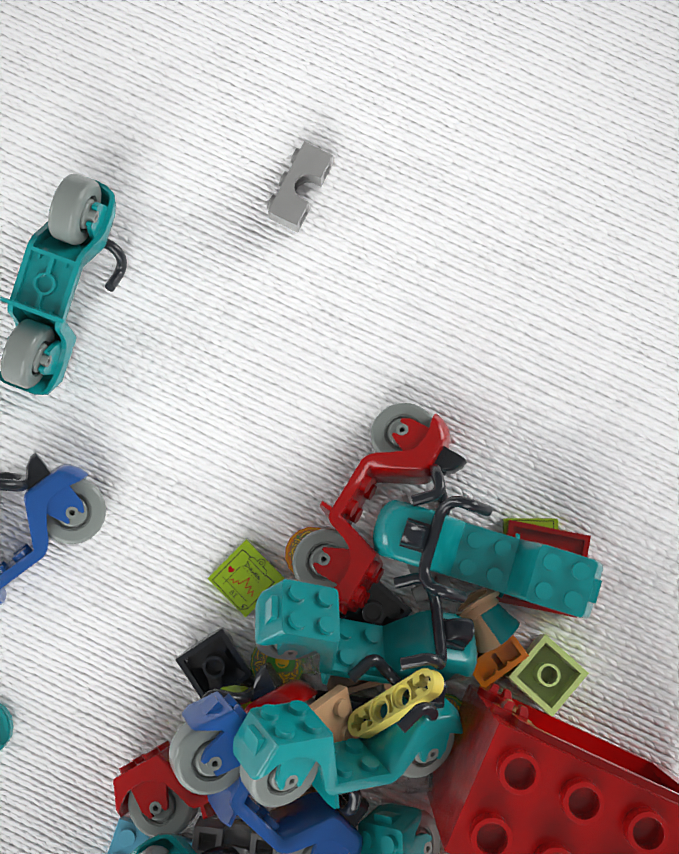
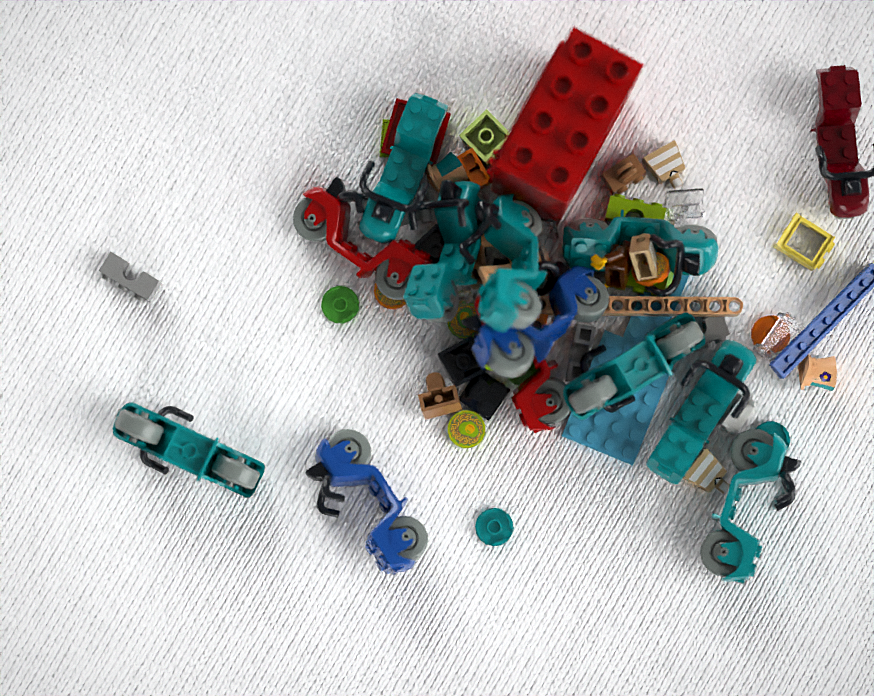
camera: 90 degrees left, 0 degrees up
lime tile [207,539,285,618] -> none
light yellow beam [348,668,444,739] -> none
none -> bright green tile [321,286,359,324]
none -> medium nougat brick [418,372,462,420]
none -> tile [448,410,485,448]
none -> black slope [459,372,511,421]

